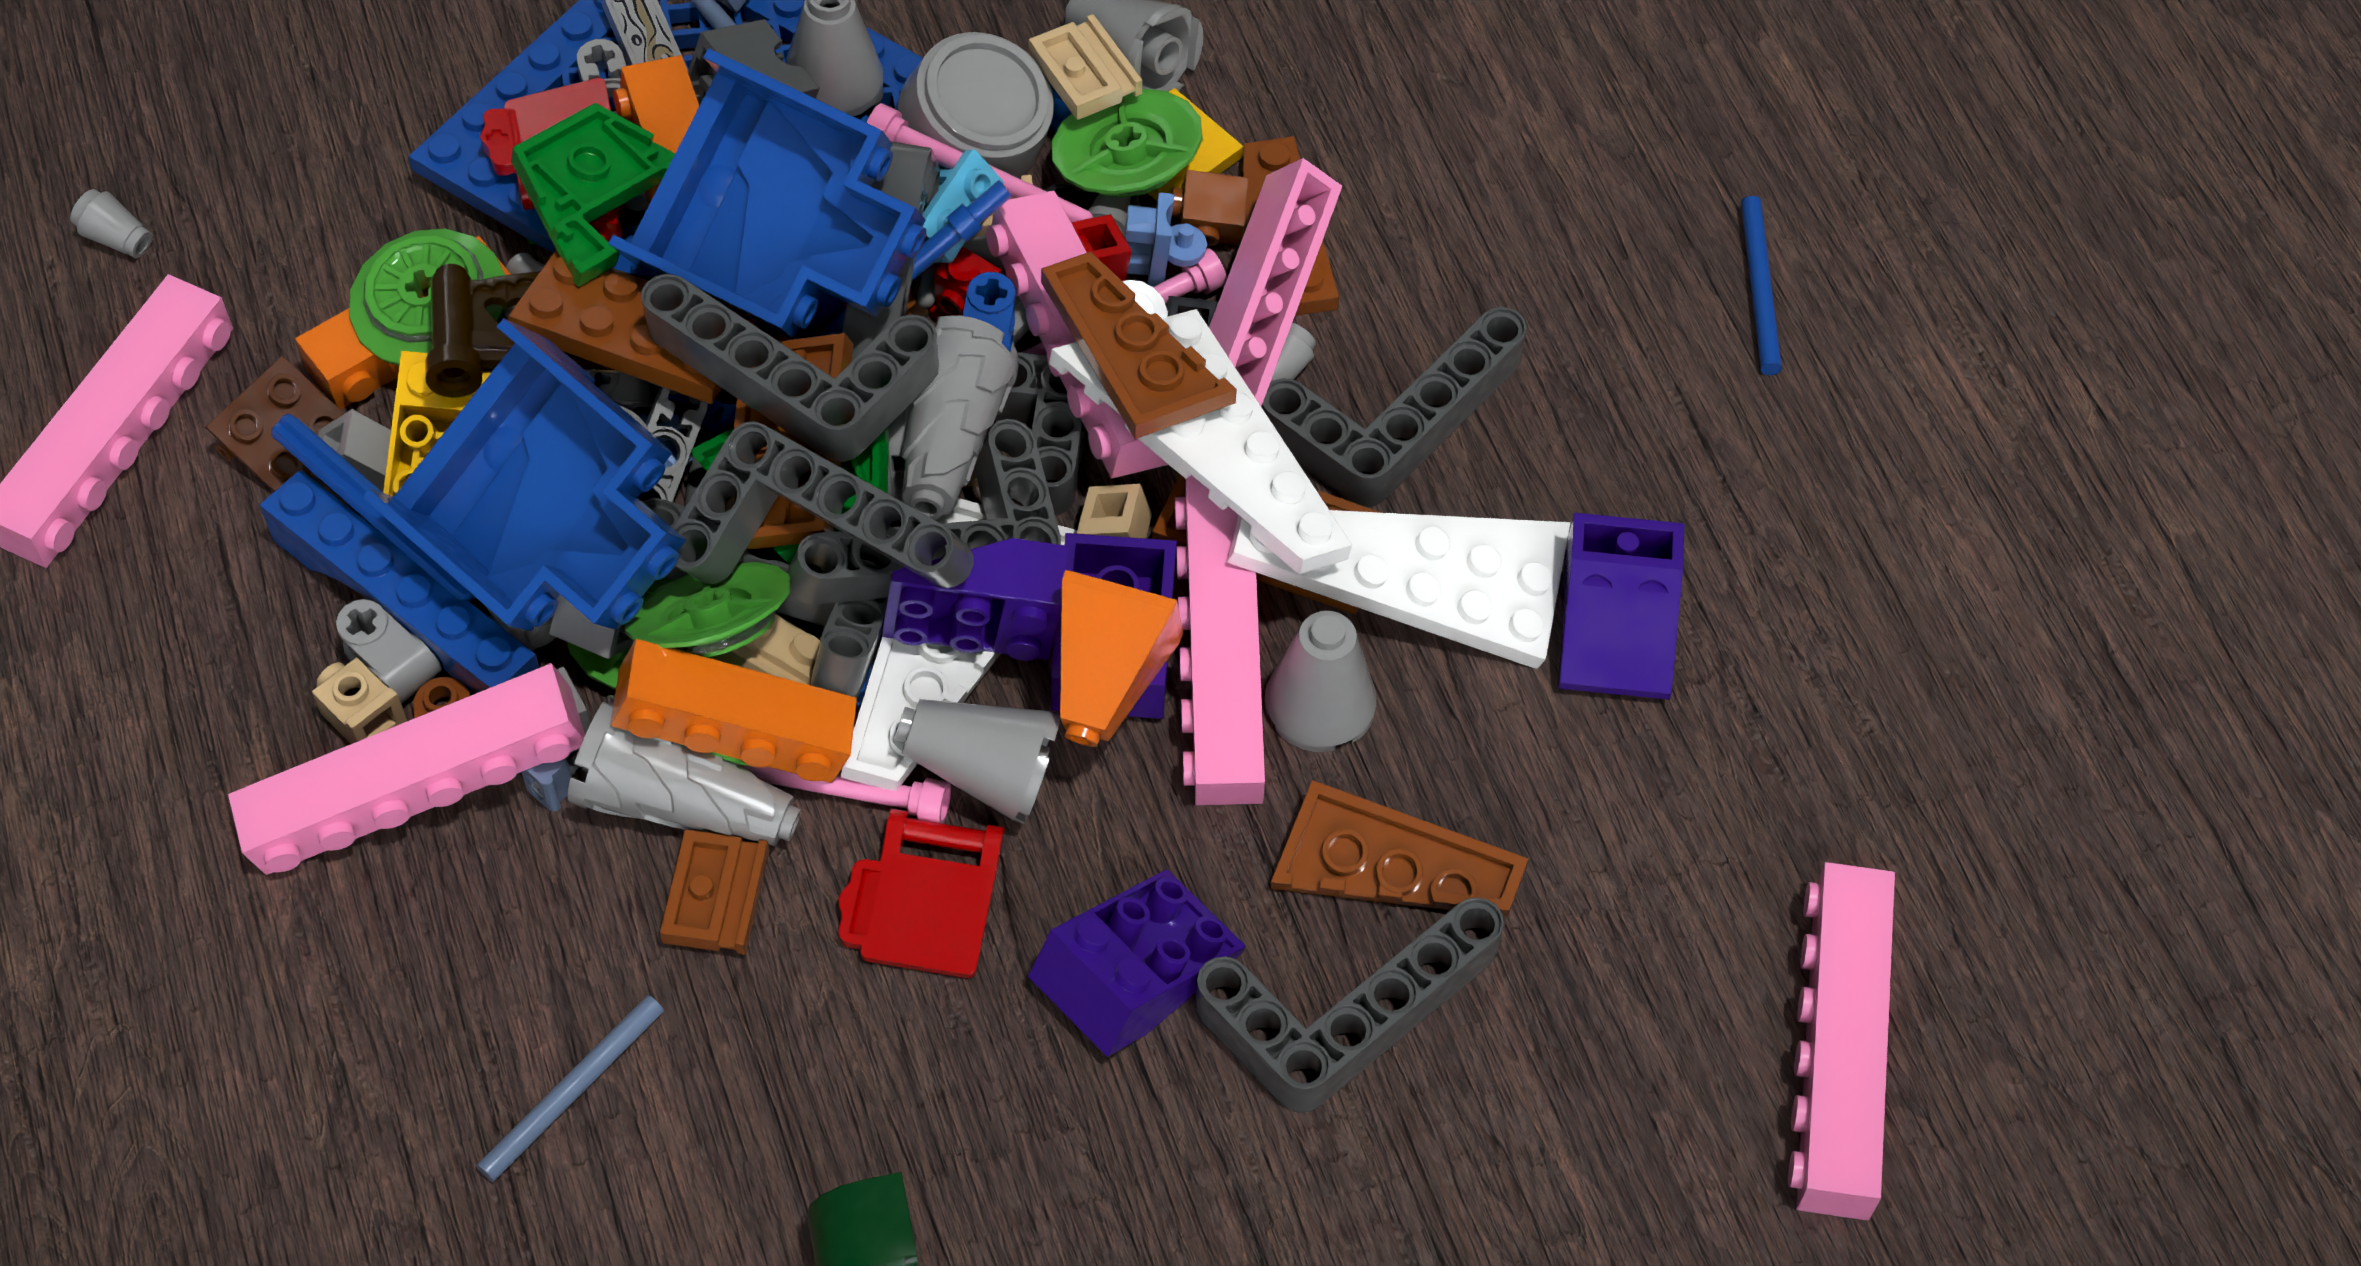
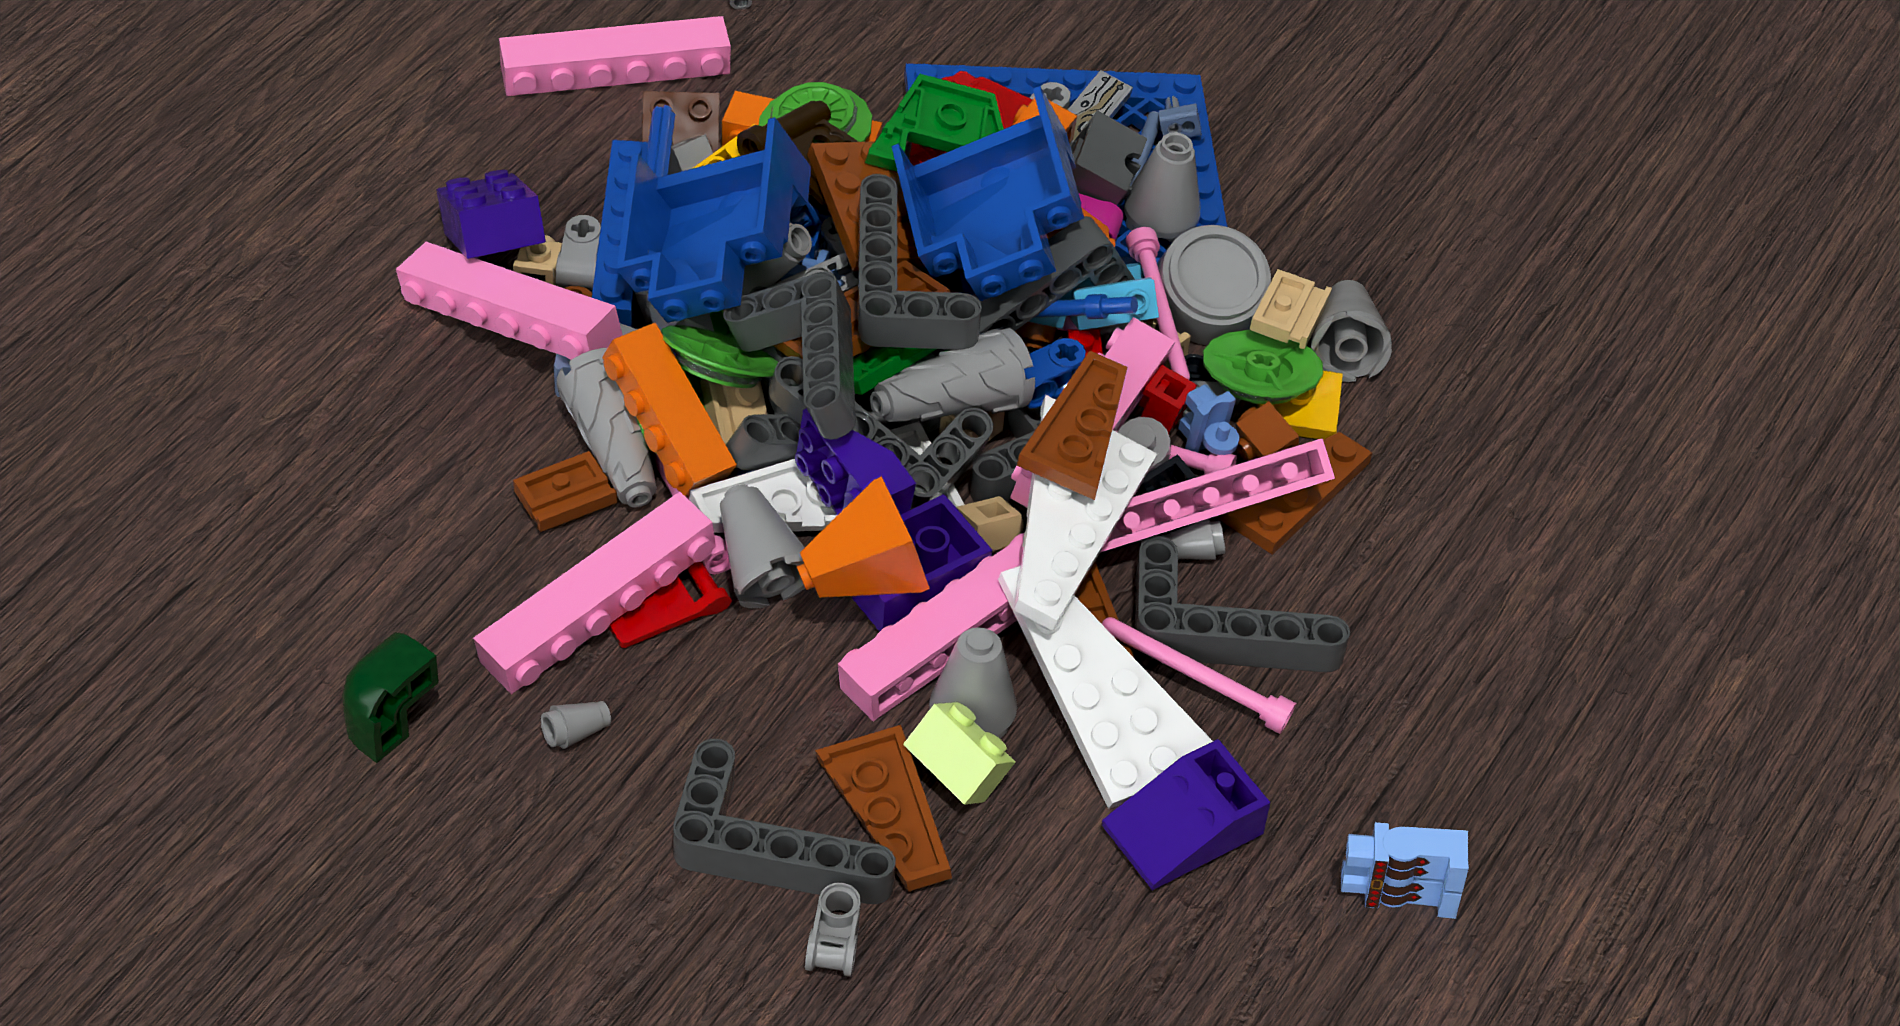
camera: 50 degrees right, 10 degrees down
sand blue bar [476,995,664,1182] -> none
dark purple slope [1028,869,1246,1057] -> none
blue bar [1741,196,1782,375] -> none
none -> dark purple brick [436,170,546,259]
none -> bright pink brick [473,492,716,695]
none -> light grey cone [541,701,611,749]
none -> light grey piece [805,883,861,977]
none -> yellowish green brick [903,702,1015,805]
none -> bright pink piece [1102,617,1297,734]
none -> light blue hips [1341,822,1469,919]

